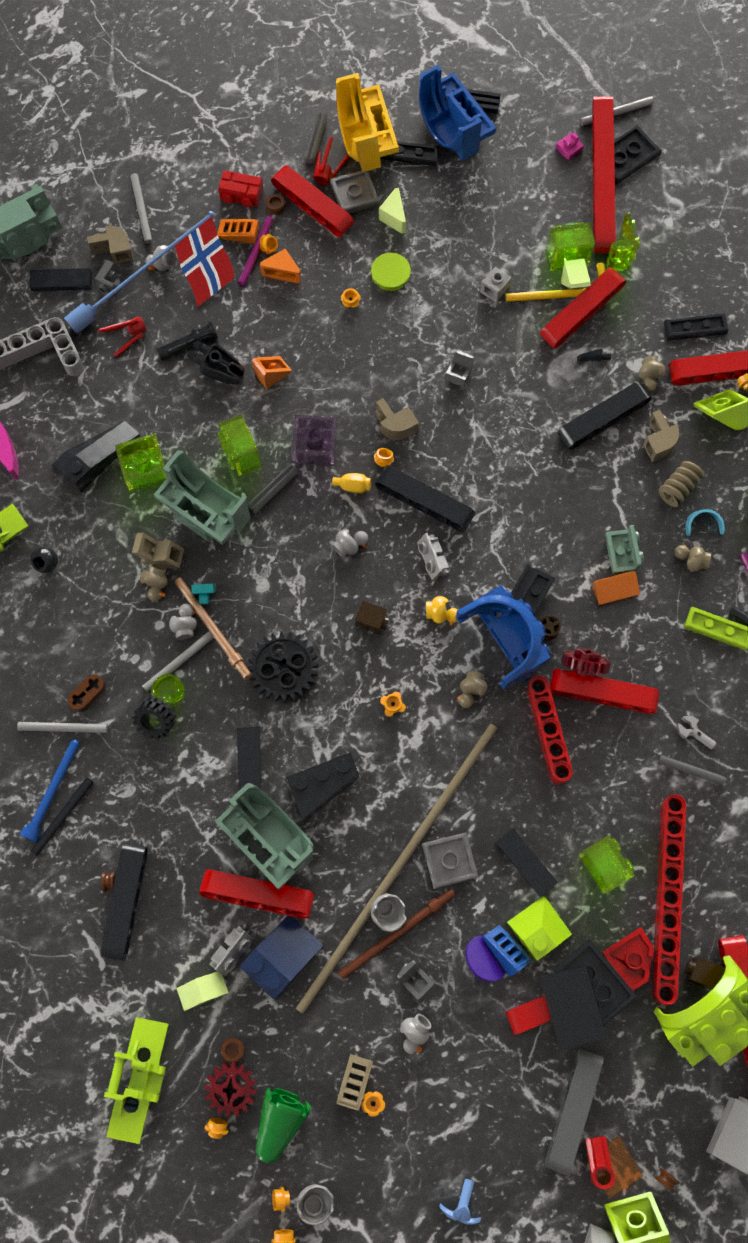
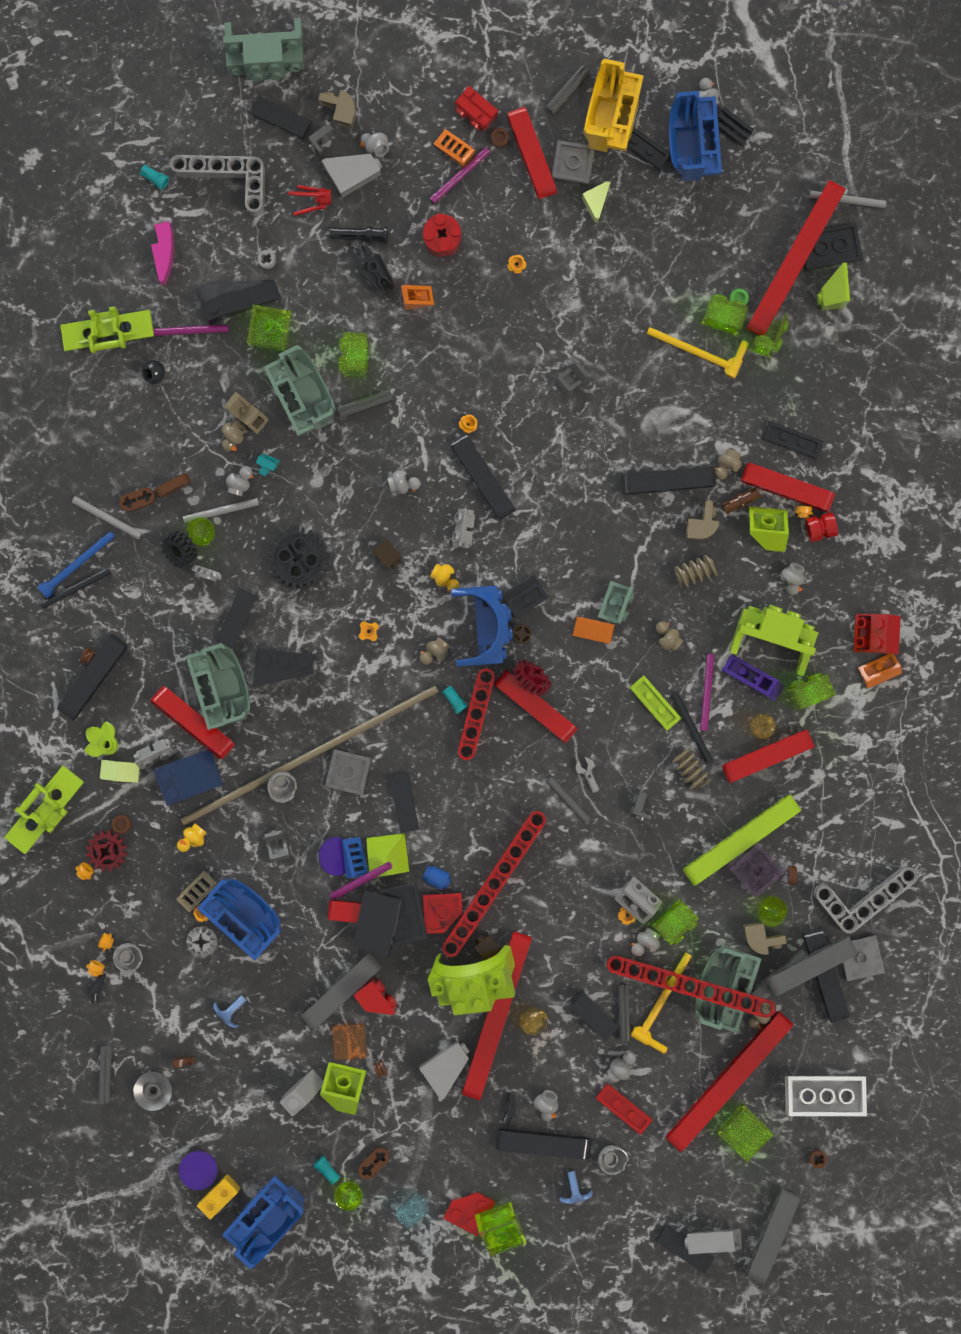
camera: 25 degrees right, 15 degrees up
flag [64,211,235,334] -> none
light grey bar [130,173,152,244] -> none
medium nougat bar [174,577,252,680] -> none
green cone [255,1088,311,1163] -> none
light orange plate [260,234,278,254] -> none
orange slope [260,249,301,284] -> none
clear purple brick [291,414,338,466] -> none
red plant [313,137,350,185] -> none
yellow plant [332,473,371,493] -> none
copper bar [338,888,456,979] -> none
lime tile [371,253,411,291] -> none
dark tan brick [375,398,419,440] -> none
light grey animal [400,1014,431,1054] -> none
light grey brick [480,267,512,302] -> none
red beam [540,267,627,349] -> none
dark pink tile [556,132,584,161] -> none
yellowish green slope [561,259,591,289] -> none
black bar [577,349,611,362] -> none
clear neon green brick [578,835,635,894] -> none
red piece [584,1136,615,1190] -> none
medium azure helmet [685,509,725,536] -> none
none -> lime plate [84,721,118,757]
none -> magenta bar [153,324,229,336]
none -> reddish brown beam [155,473,191,499]
none -> yellow animal [177,823,207,852]
none -> light grey gear [186,926,217,957]
none -> light grey gear [191,565,222,582]
none -> blue piece [197,878,283,961]
none -> light grey bush [258,250,276,269]
none -> light grey slope [322,154,382,198]
none -> magenta bar [330,862,392,900]
none -> red slope [354,977,398,1015]
none -> blue brick [422,865,452,891]
none -> red brick [423,213,461,257]
none -> teal pin [442,686,469,715]
none -> reddish brown pin [722,487,761,514]
none -> lime slope [817,263,850,310]

